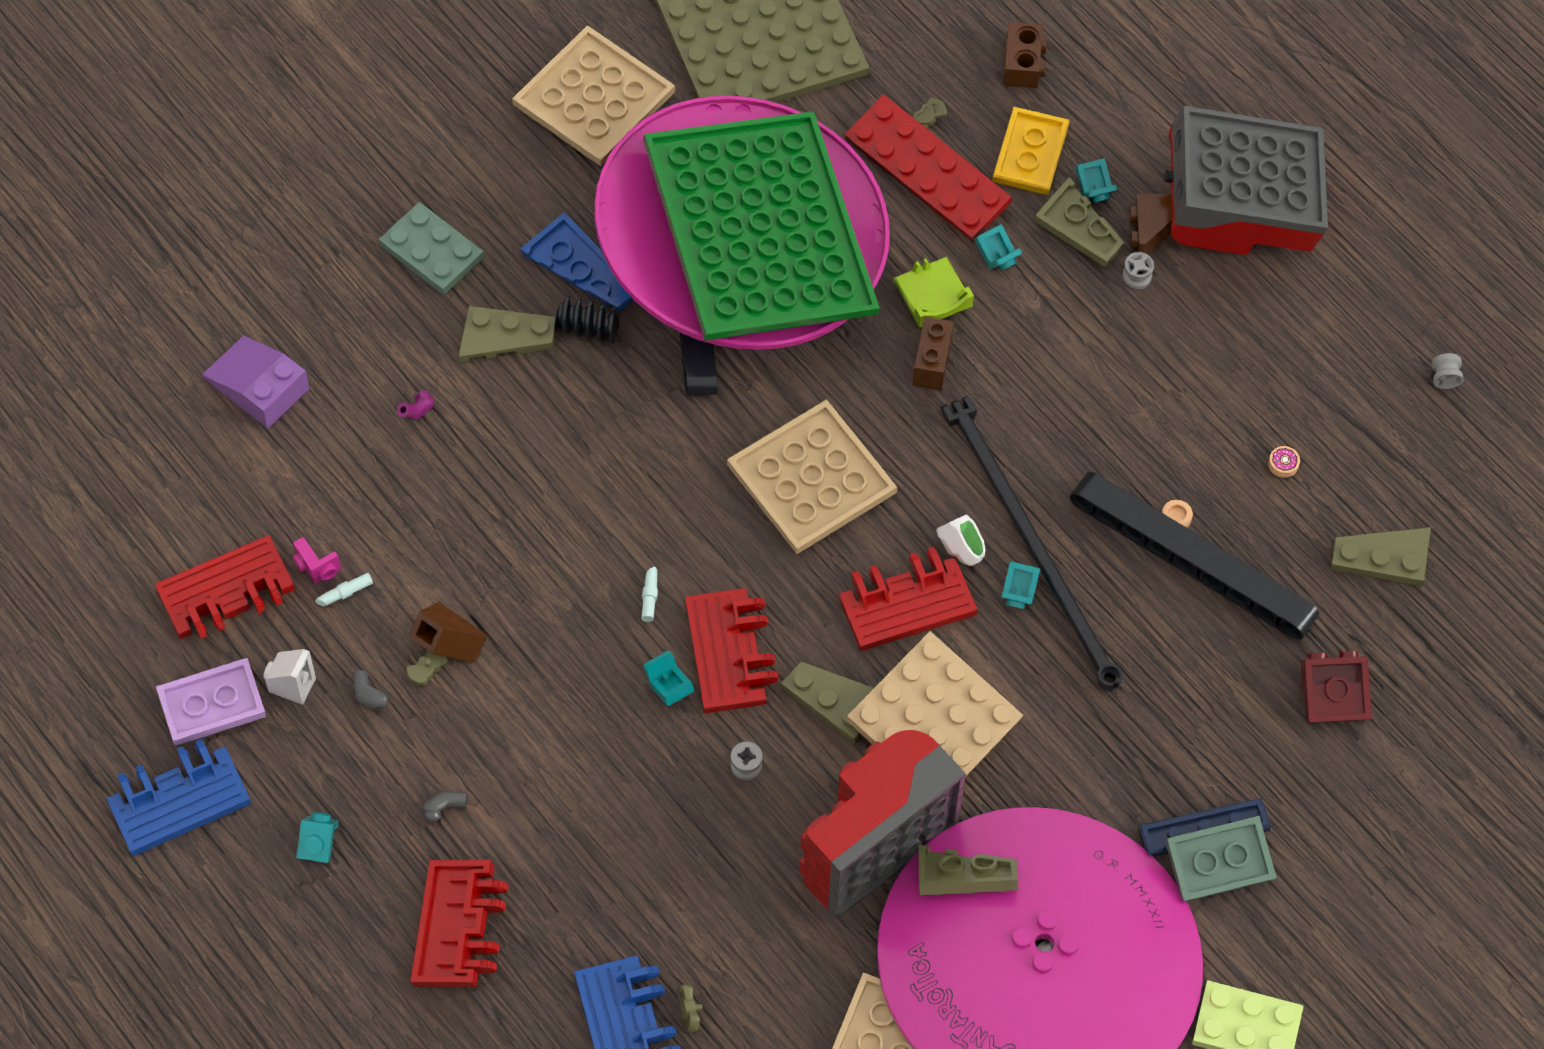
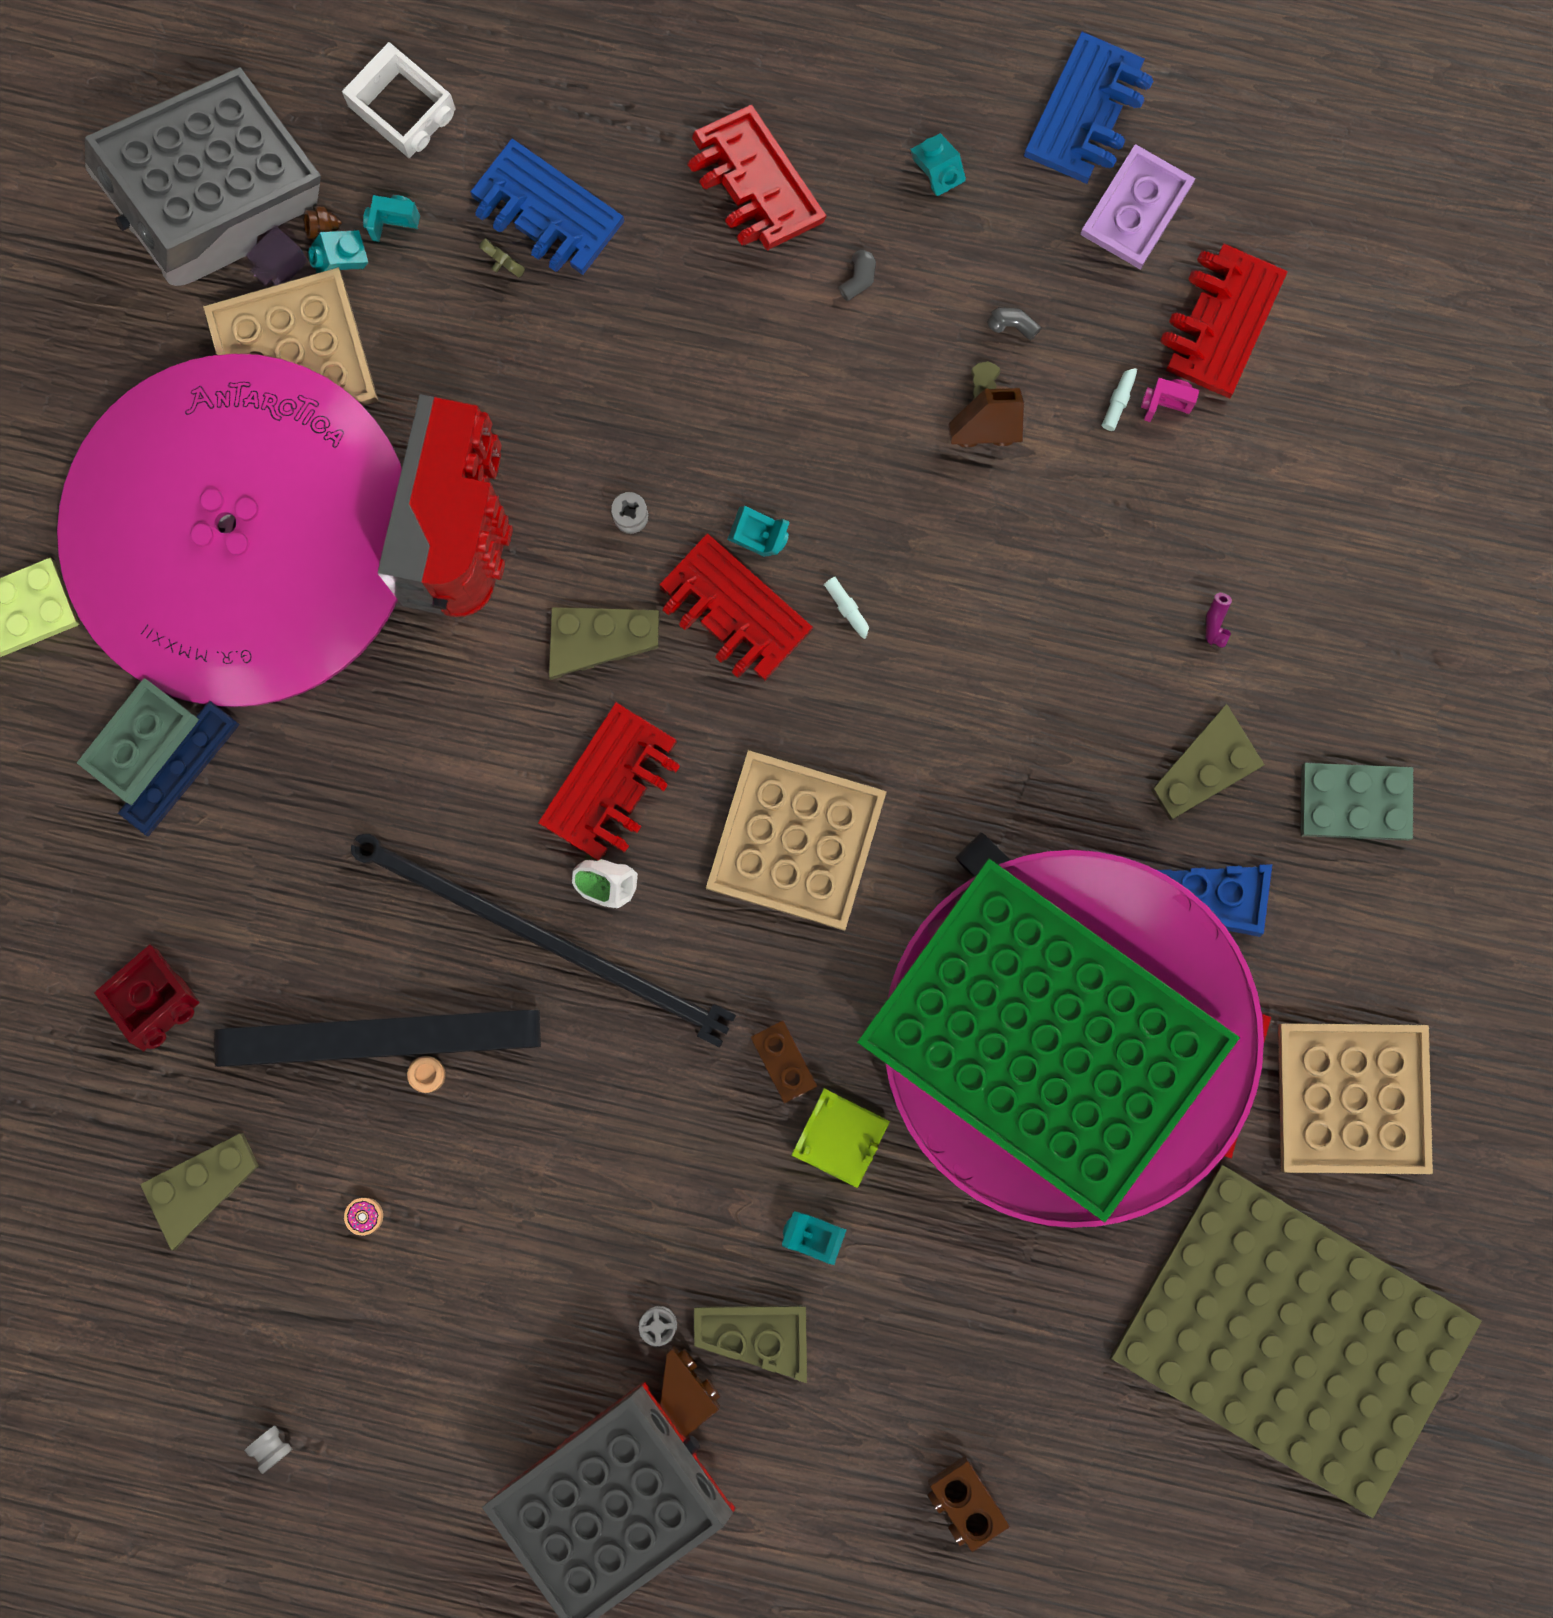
camera: 145 degrees right, 20 degrees up
medium lavender slope [202,335,309,429] -> none
white slope [264,649,316,705] -> none
black piece [554,296,620,344] -> none
red plate [844,94,1012,242] -> none
tan plate [845,631,1023,778] -> none
olive piece [912,98,947,128] -> none
olive wing [918,844,1019,896] -> none
yellow tile [992,107,1070,196] -> none
teal bracket [1001,561,1041,609] -> none
teal bracket [1075,158,1117,203] -> none

